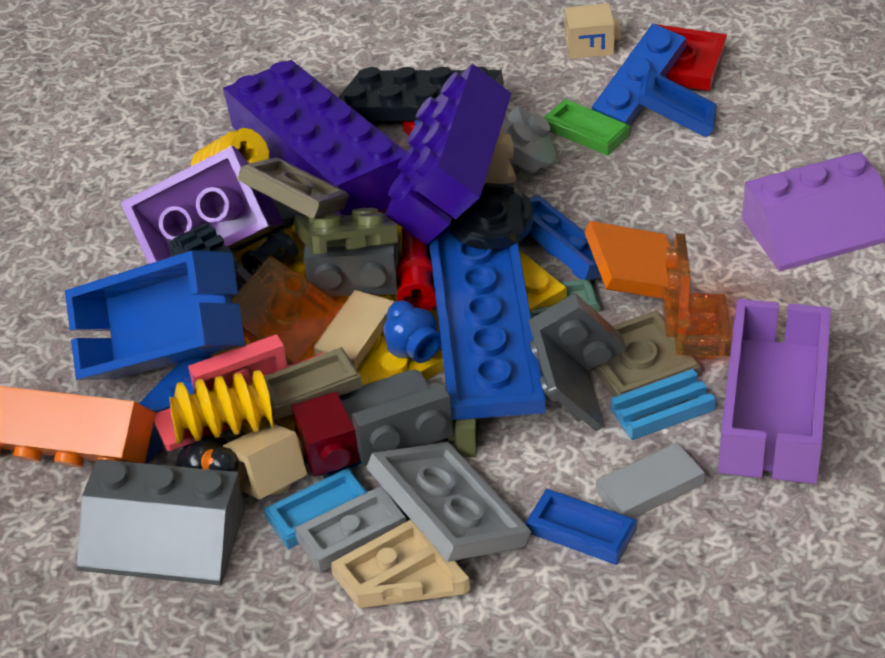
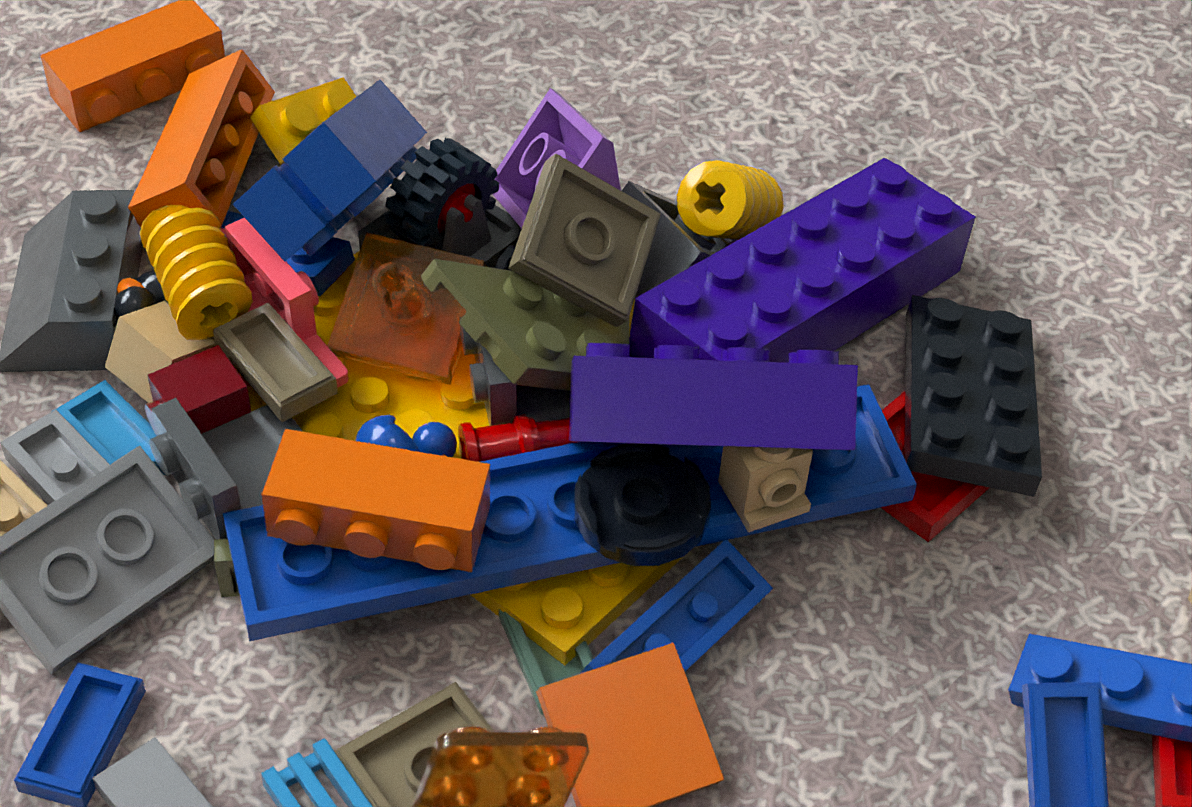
camera: 75 degrees right, 5 degrees up
tan tile [313,290,395,369] -> none
light grey plate [503,106,556,173] -> none
dark grey bracket [528,293,627,431] -> none
bright green tile [544,99,630,156] -> none
none -> yellow plate [250,77,356,165]
none -> orange brick [262,429,490,572]

